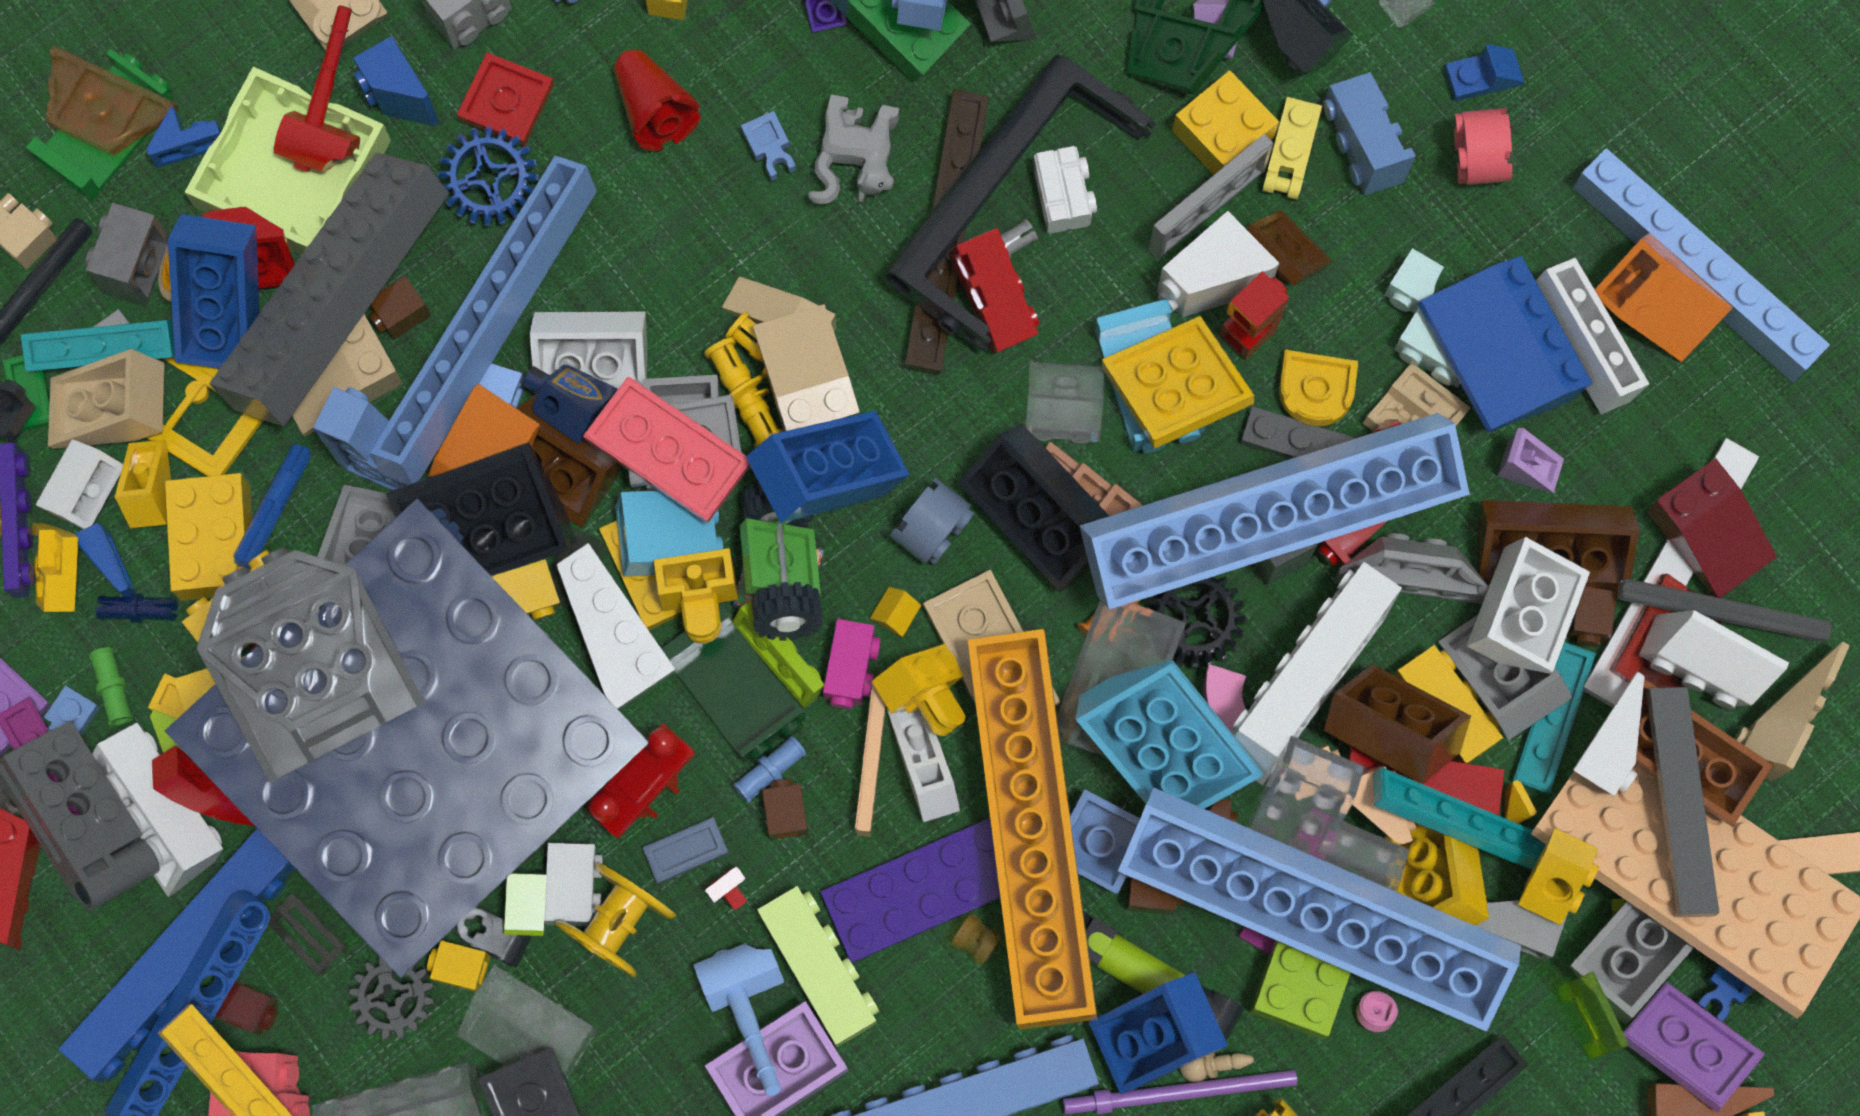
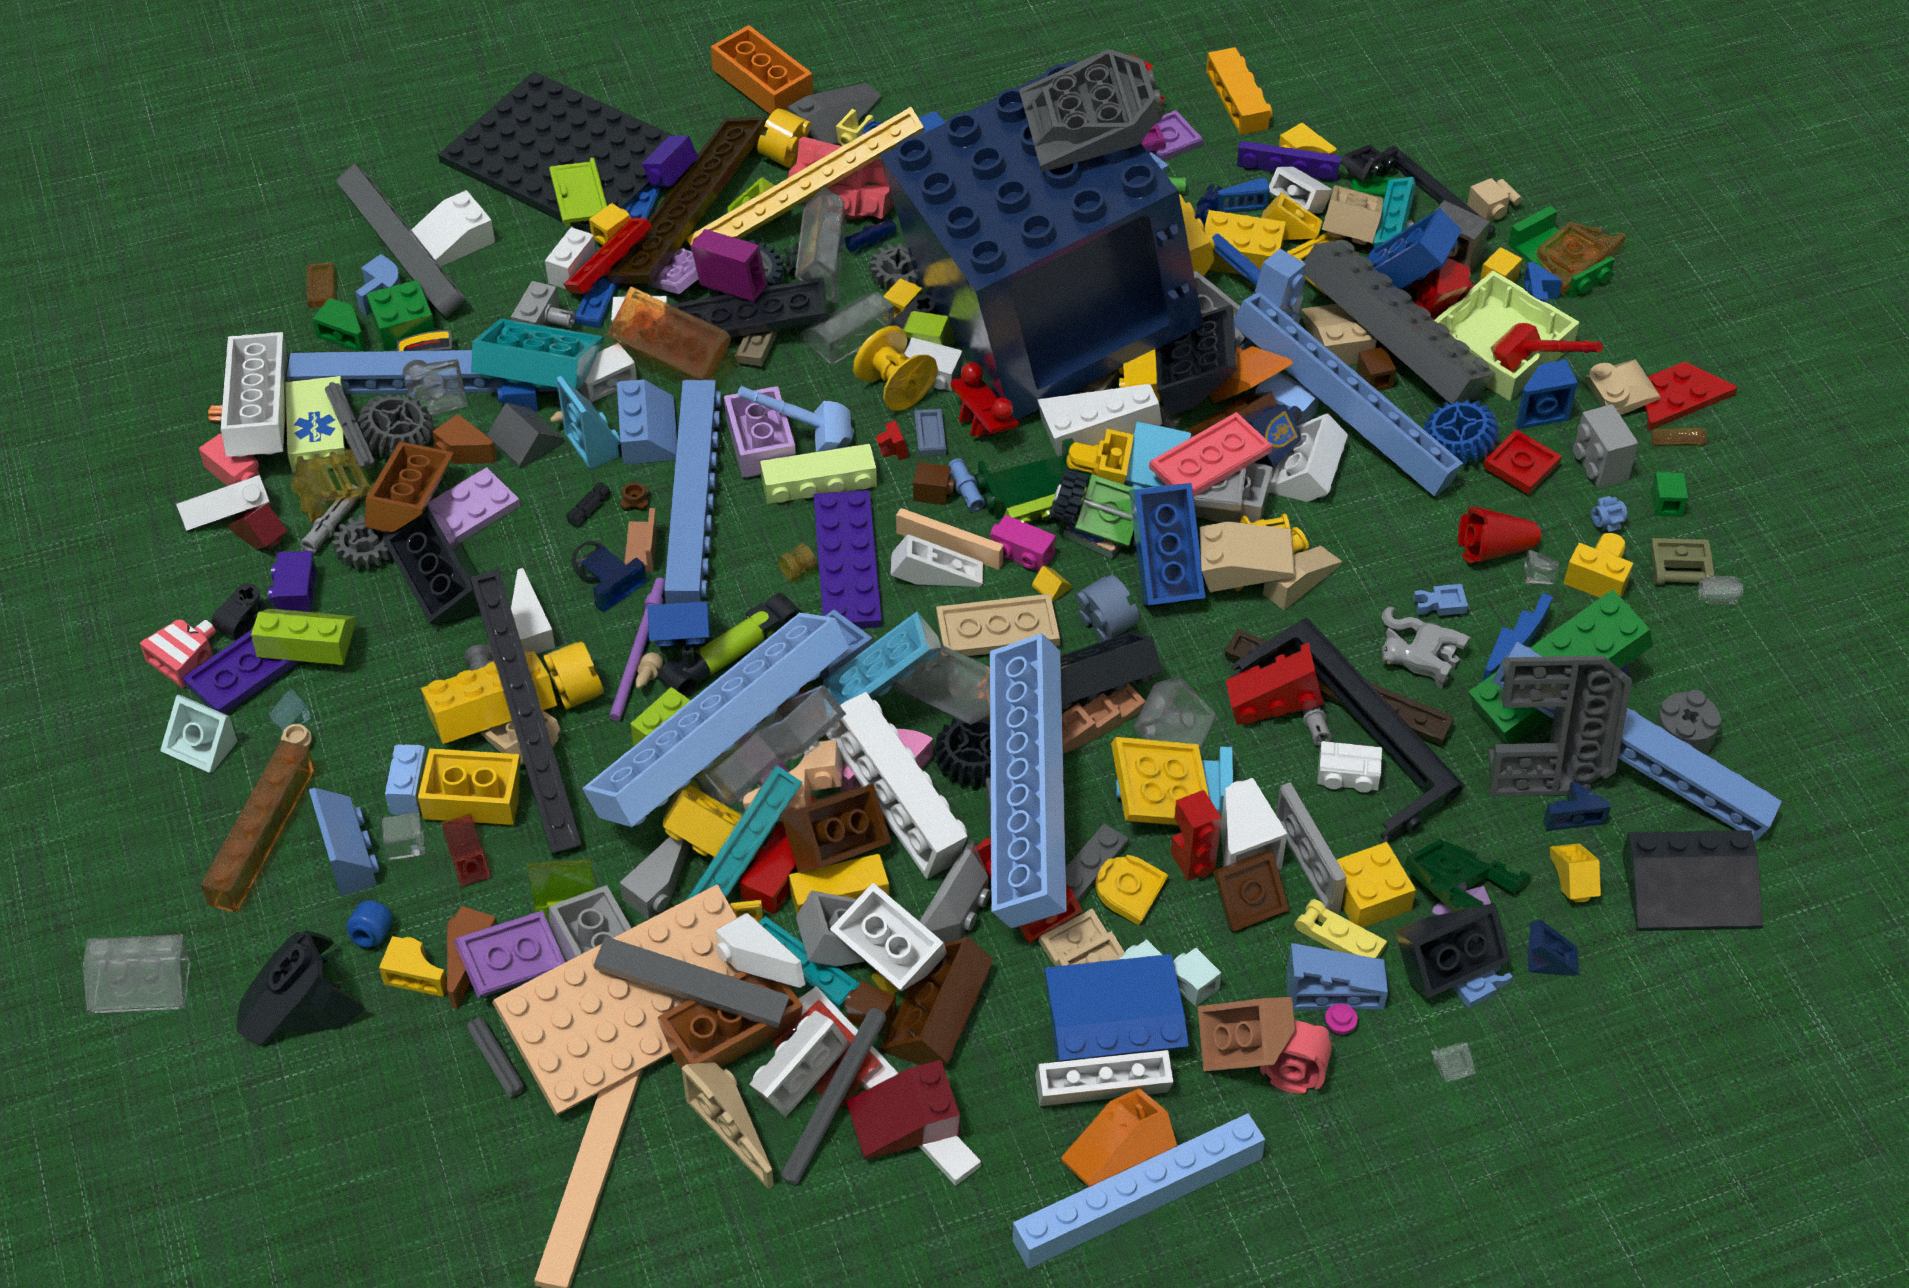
camera: 110 degrees right, 25 degrees down
yellow slope [32,523,78,612] -> none
yellow brick [872,644,965,736] -> none
light orange brick [968,629,1098,1030] -> none
blue slope [1444,44,1524,102] -> none
lavender slope [1497,428,1564,493] -> none
yellow brick [1518,828,1599,925] -> none
none -> dark grey axle [467,1017,524,1098]
none -> clear blue pin [844,218,896,252]
none -> nougat slope [1197,997,1295,1071]
none -> dark pink plate [1325,1004,1358,1035]
none -> yellow brick [1480,247,1522,283]
none -> blue slope [1482,593,1553,682]
none -> clear slope [1524,550,1559,584]

